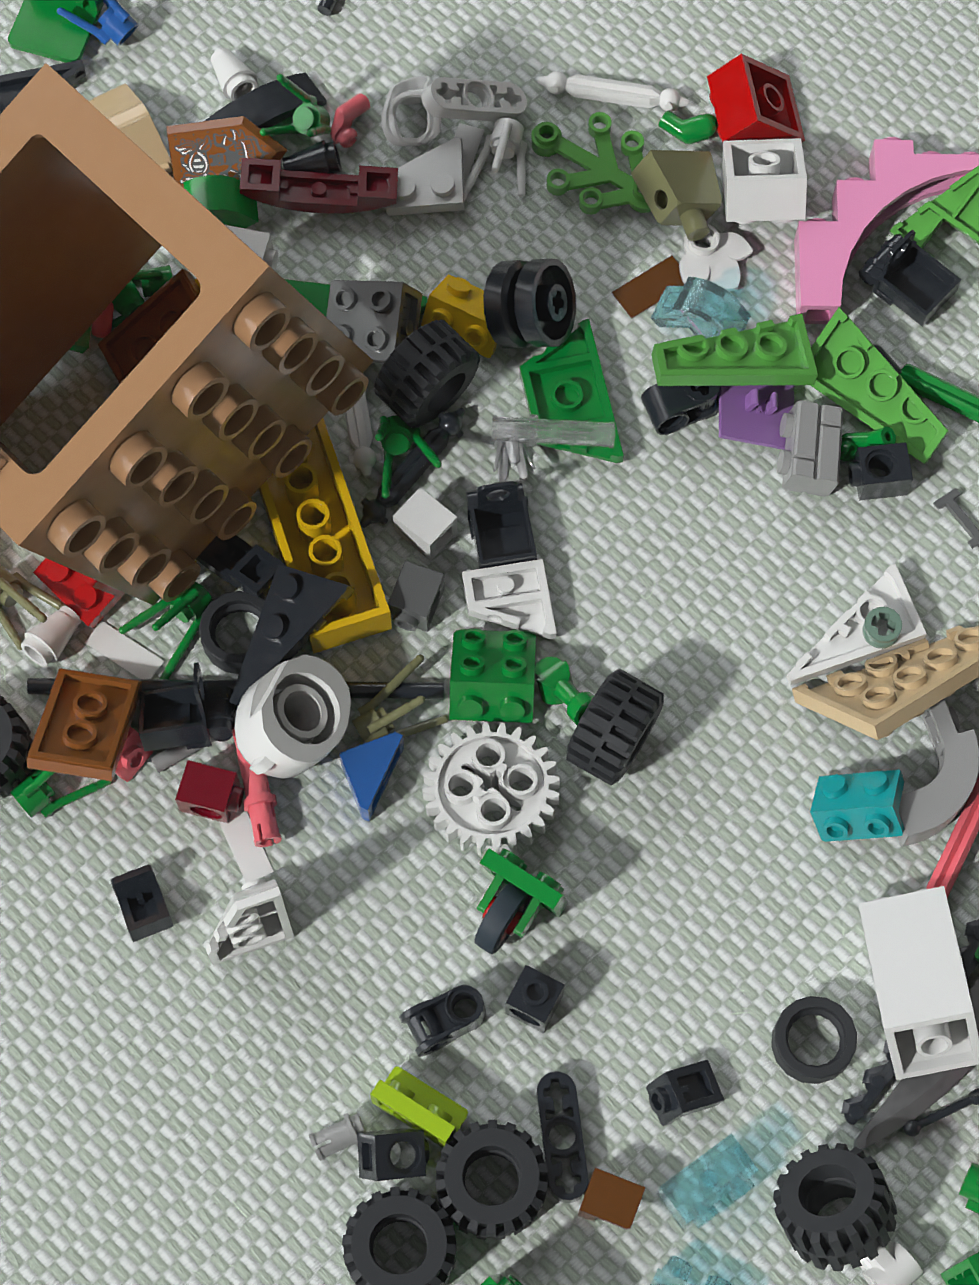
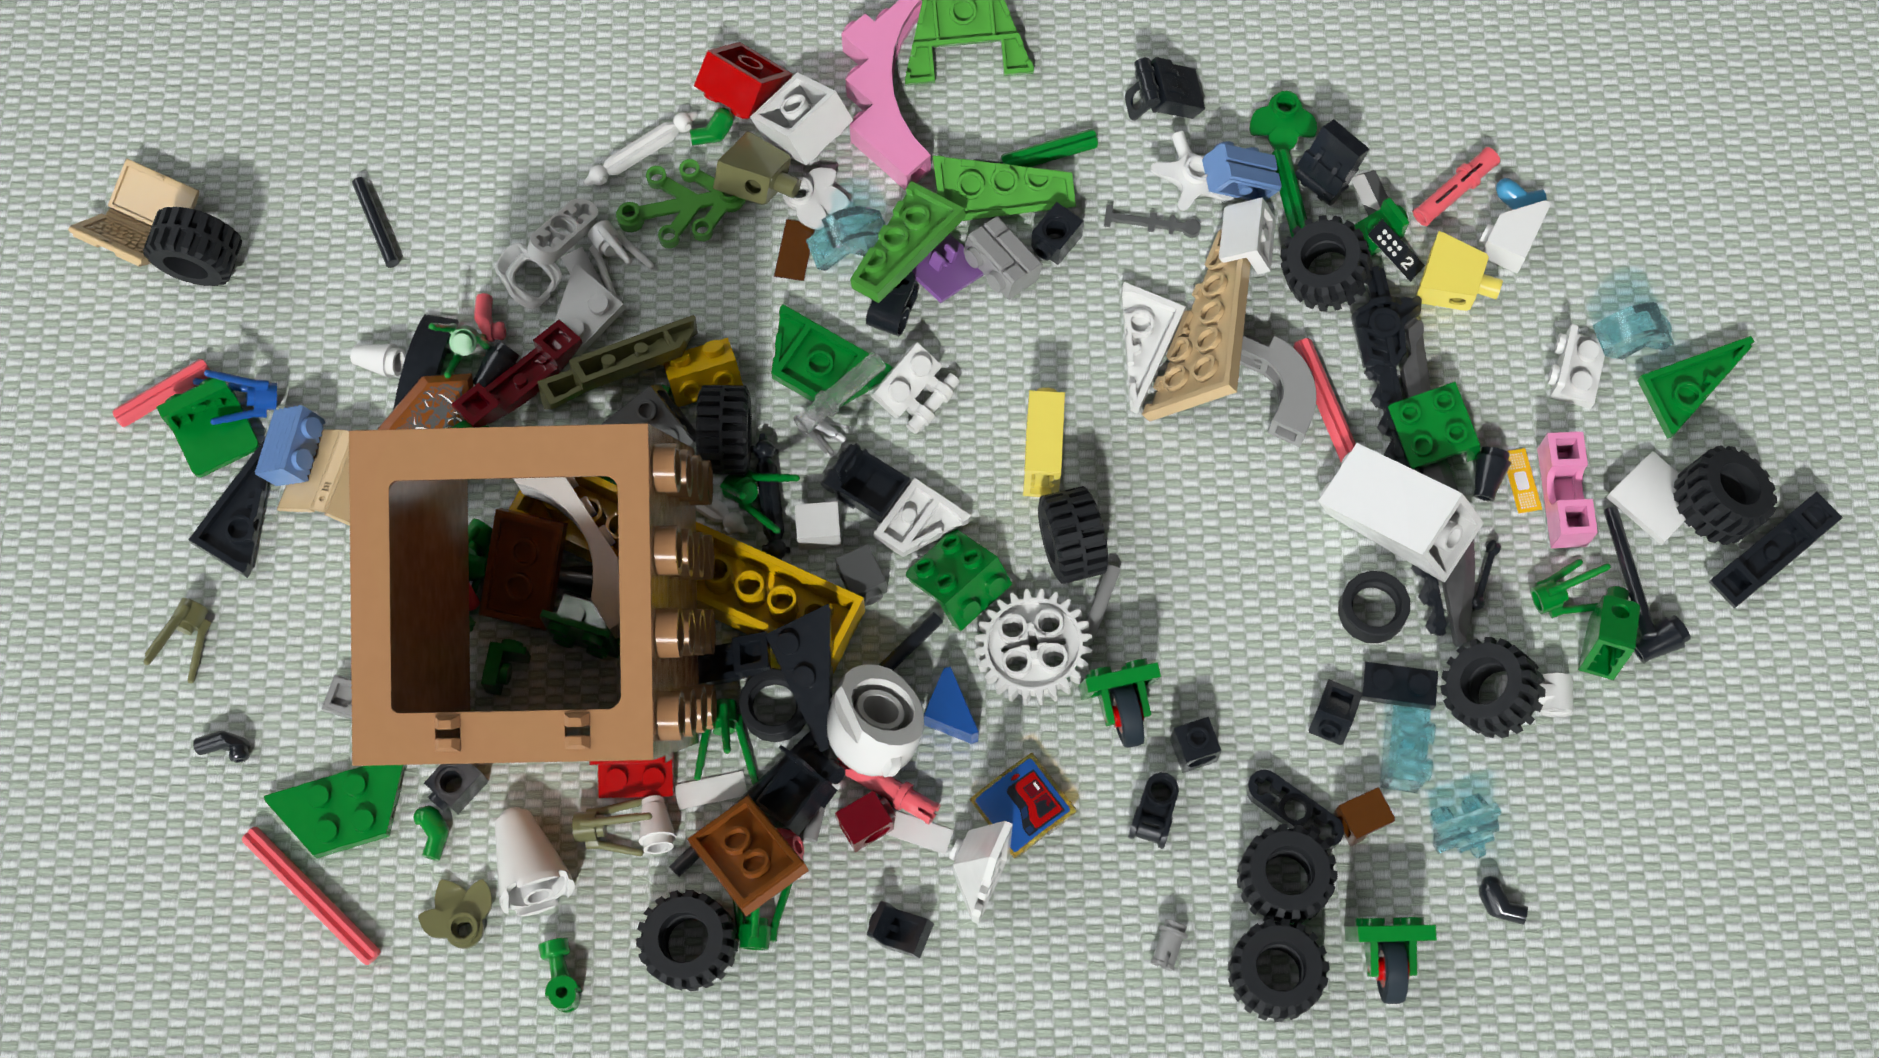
camera: 45 degrees left, 0 degrees up
olive plant [352,654,449,743] -> none
black brick [357,1128,430,1181] -> none
lime bracket [370,1066,468,1148] -> none
black wheel [483,259,576,348] -> none
green leg [535,656,594,725] -> none
teal bracket [810,769,905,842] -> none
green arm [840,426,896,462] -> none
black piece [859,230,962,327] -> none
sand green bush [862,607,902,649] -> none
none -> medium blue brick [255,405,326,486]
none -> green bracket [481,639,531,695]
none -> olive wedge [538,315,698,410]
none -> white plate [870,342,960,434]
none -> slope [969,753,1078,859]
none -> light yellow window [1023,388,1065,497]
none -> light grey bar [1083,565,1120,661]
none -> black plate [1361,661,1438,710]

